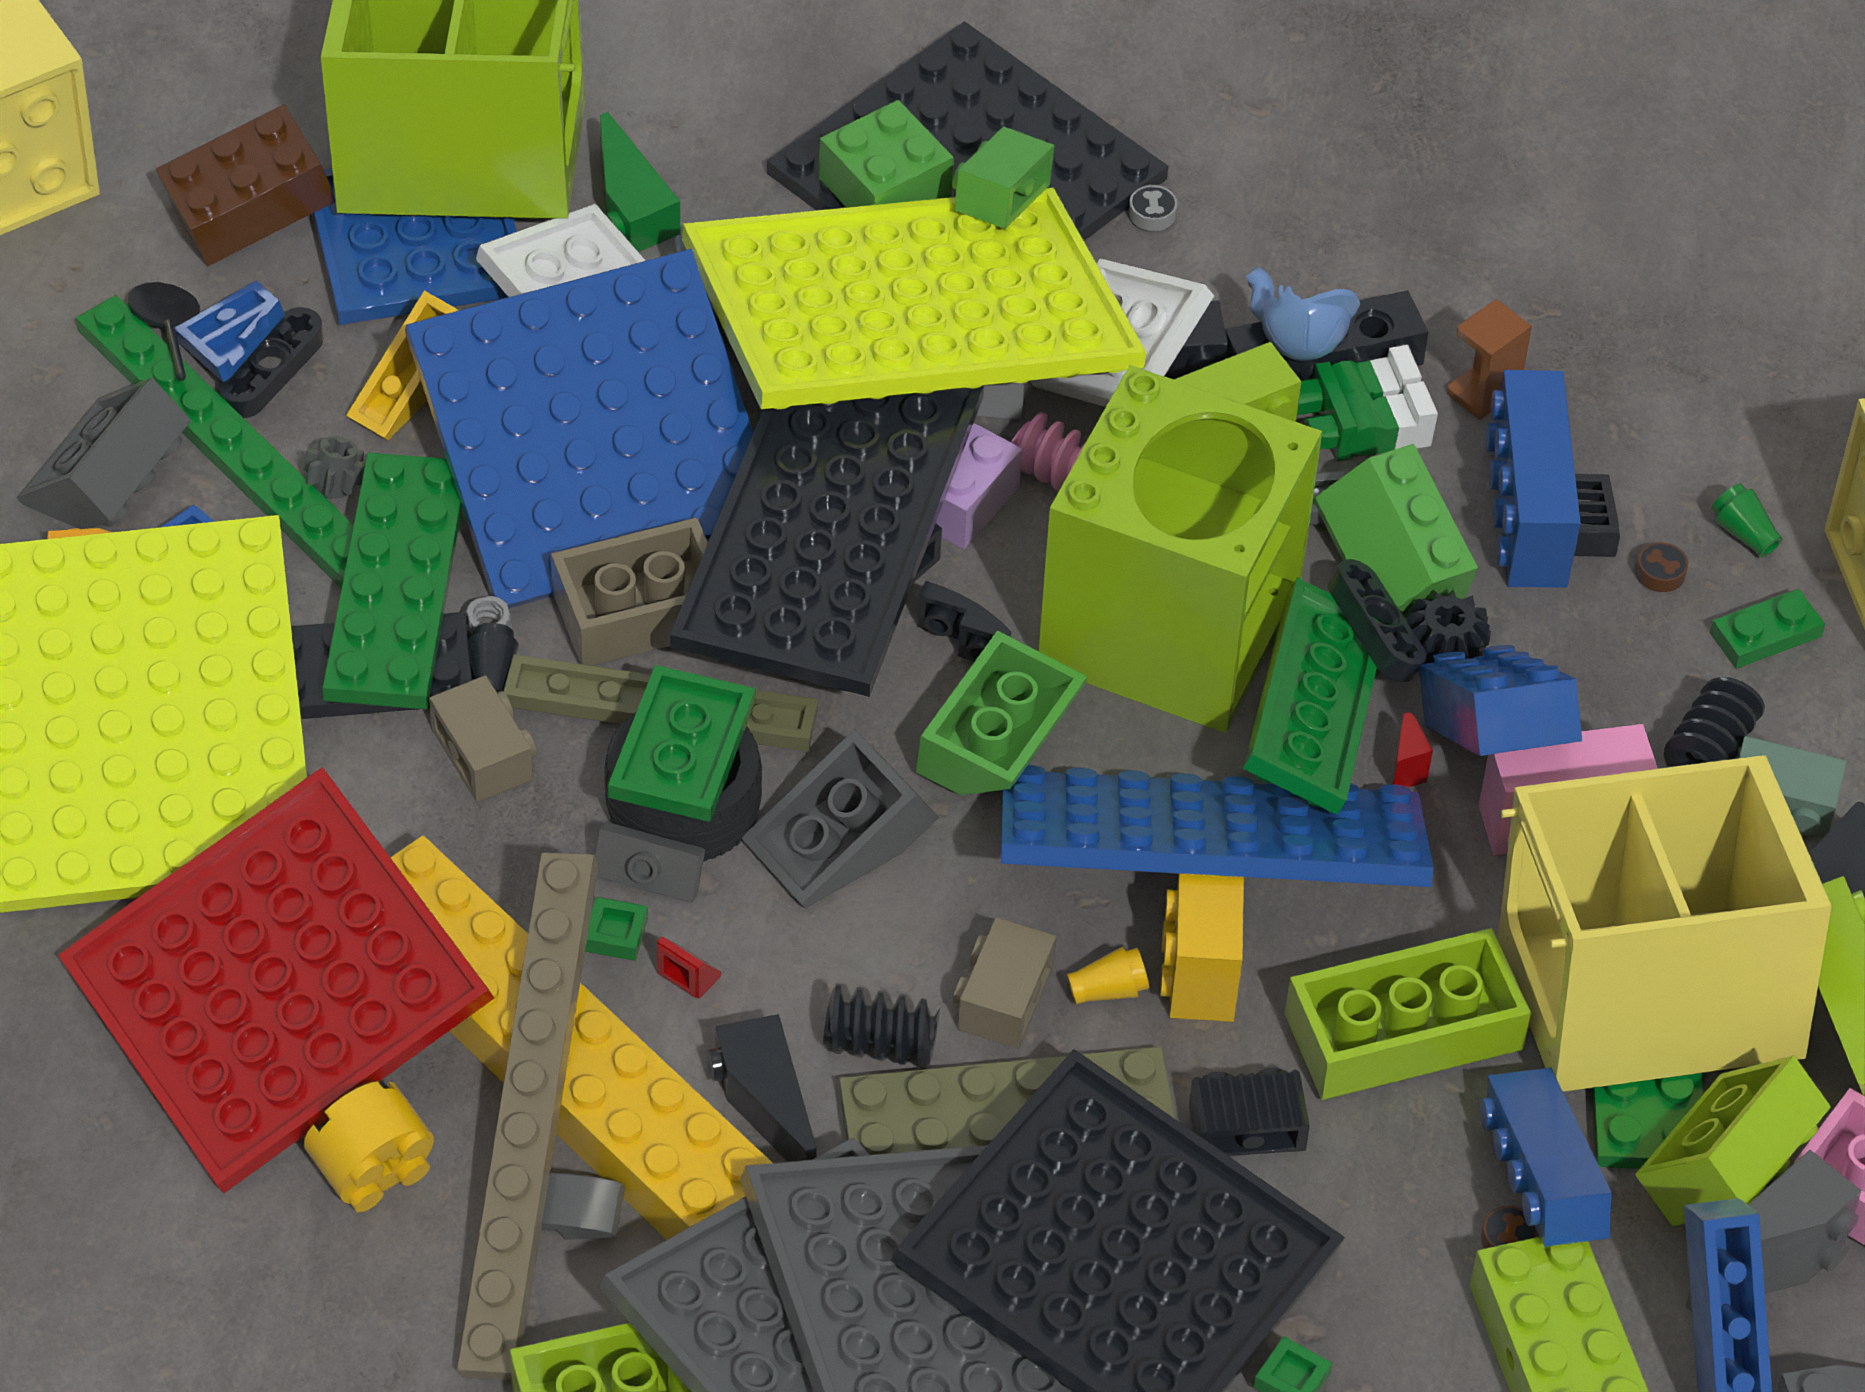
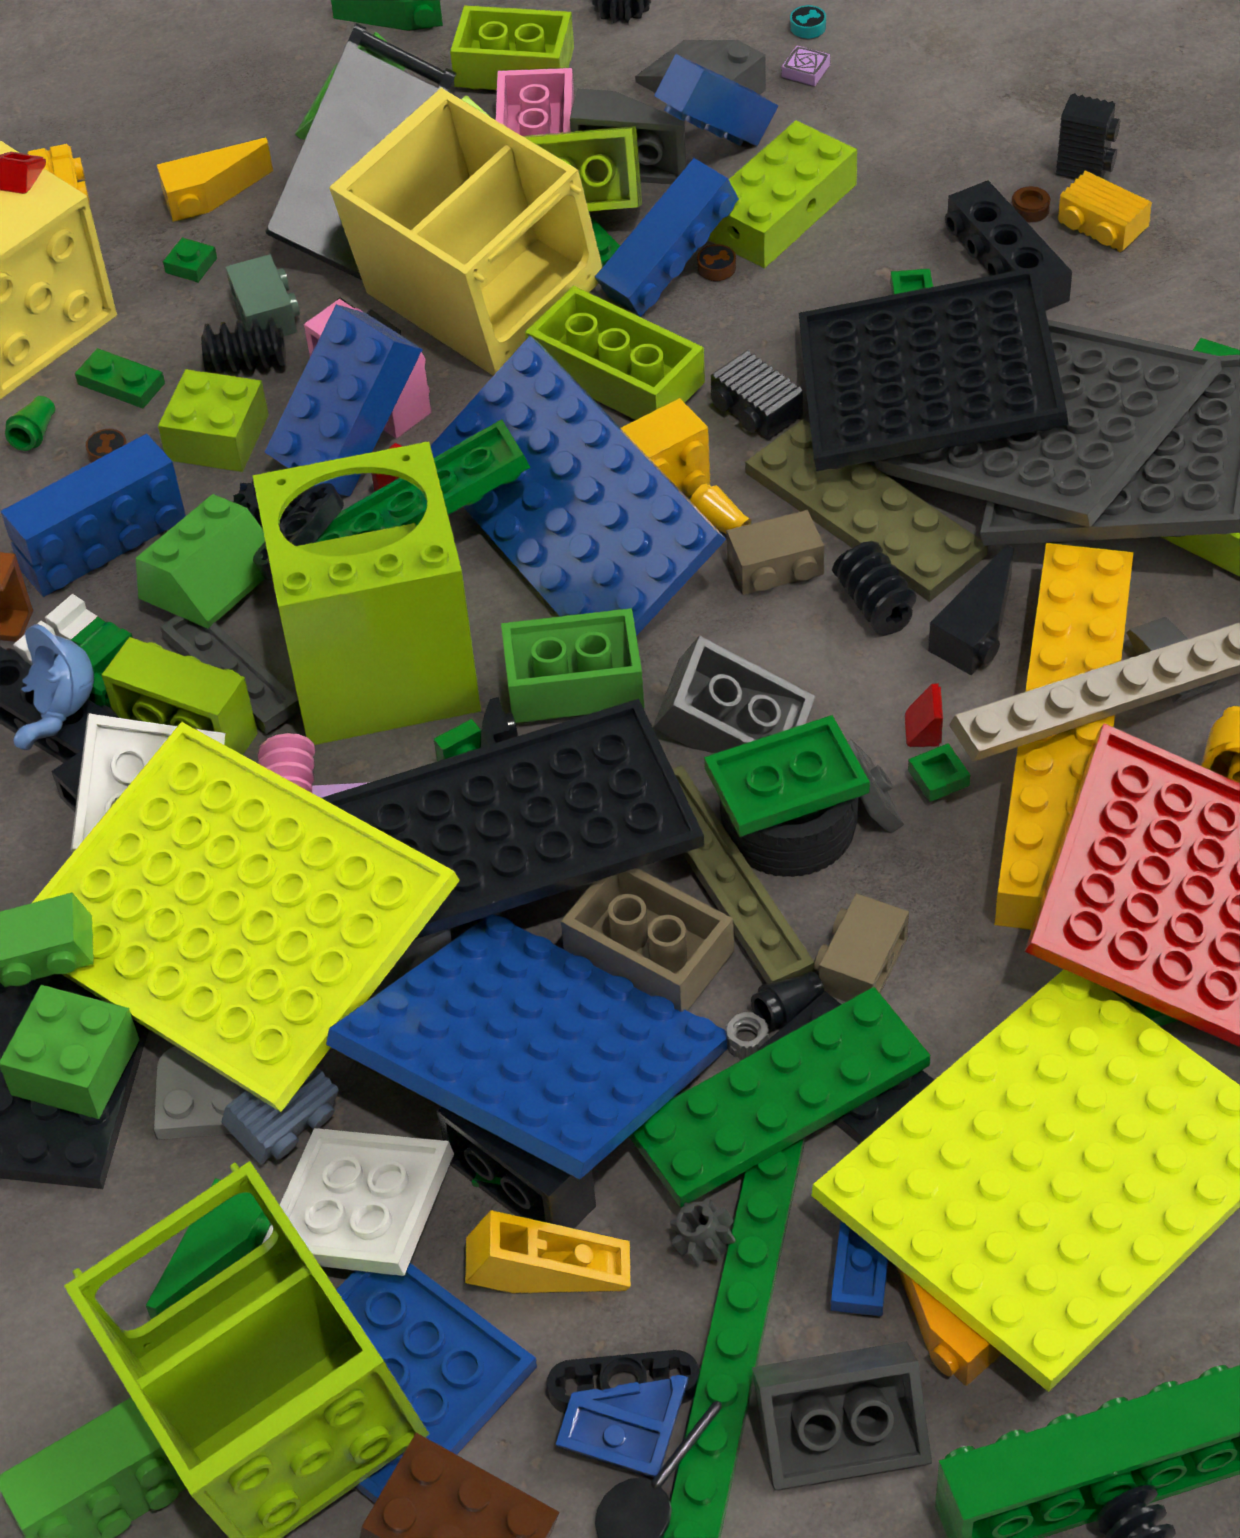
camera: 120 degrees left, 0 degrees up
none -> lime brick [158,369,269,472]
none -> green plate [434,719,481,761]

